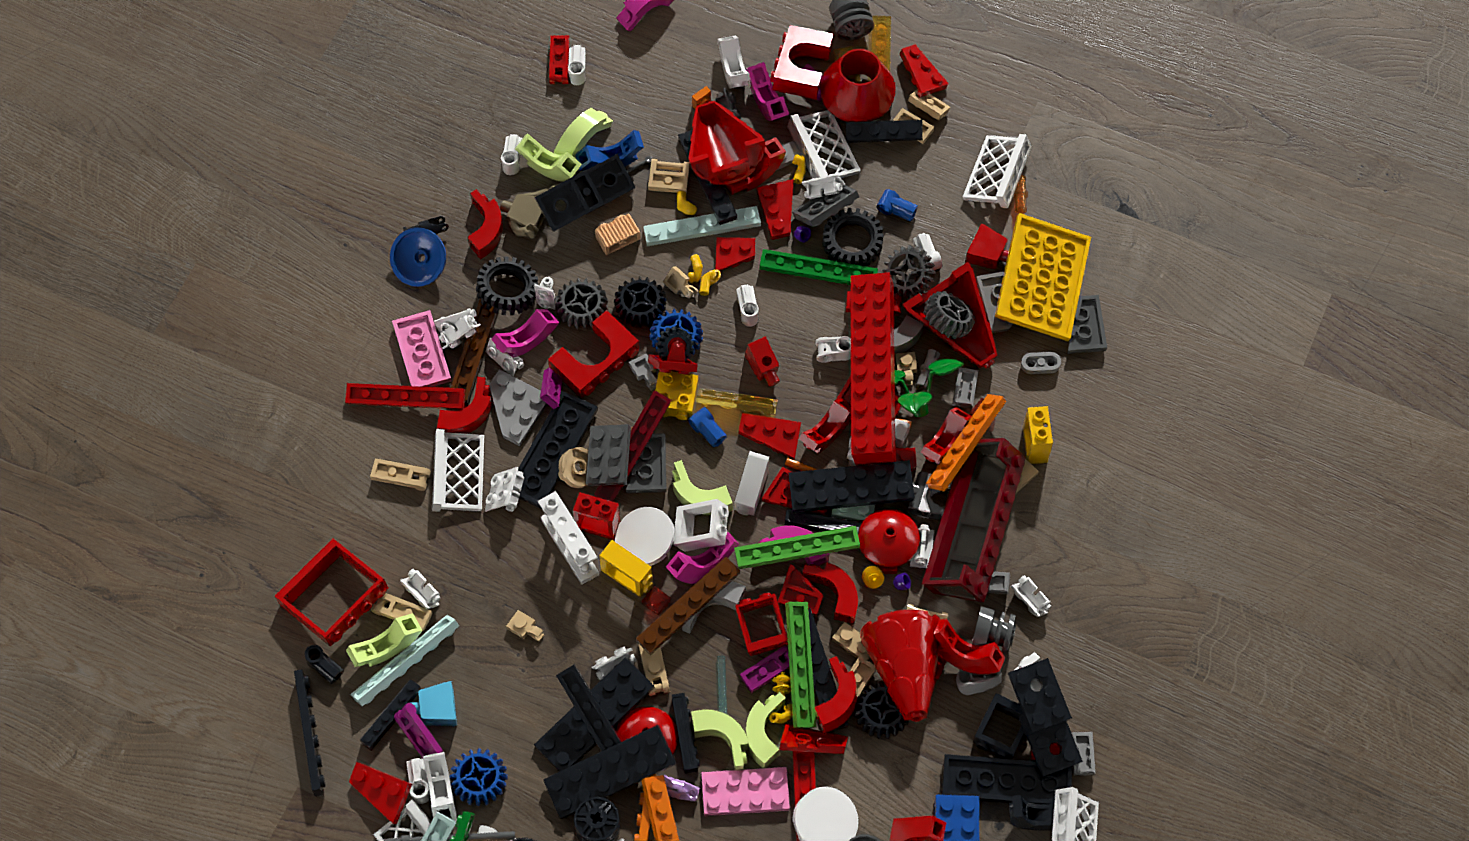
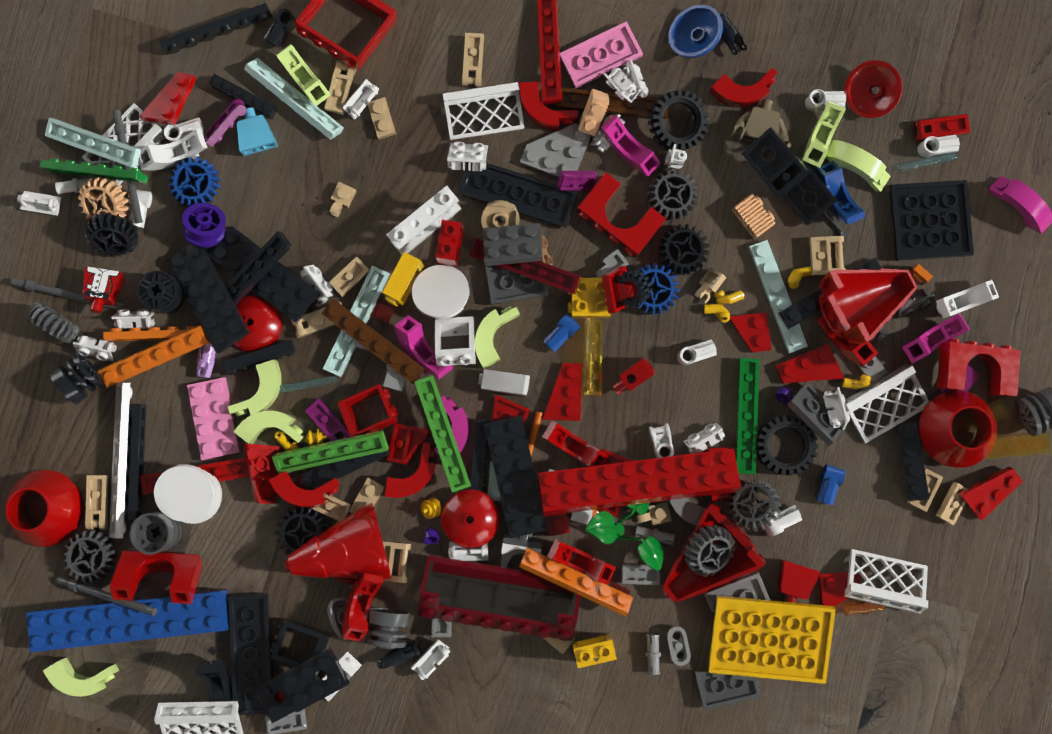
camera: 85 degrees right, 20 degrees up
none -> dark purple wheel [182,203,226,248]
none -> light aqua plate [323,266,390,377]
none -> tan plate [329,257,370,297]
none -> tan plate [367,97,396,140]
none -> black piece [377,639,422,669]
none -> light nougat brick [579,89,609,136]
none -> light grey pin [645,633,661,675]
none -> white hinge [683,423,725,454]
none -> red wing [818,571,860,607]
none -> red dish [844,60,903,118]
none -> black plate [889,180,974,261]
none -> clear light blue bar [900,152,958,172]

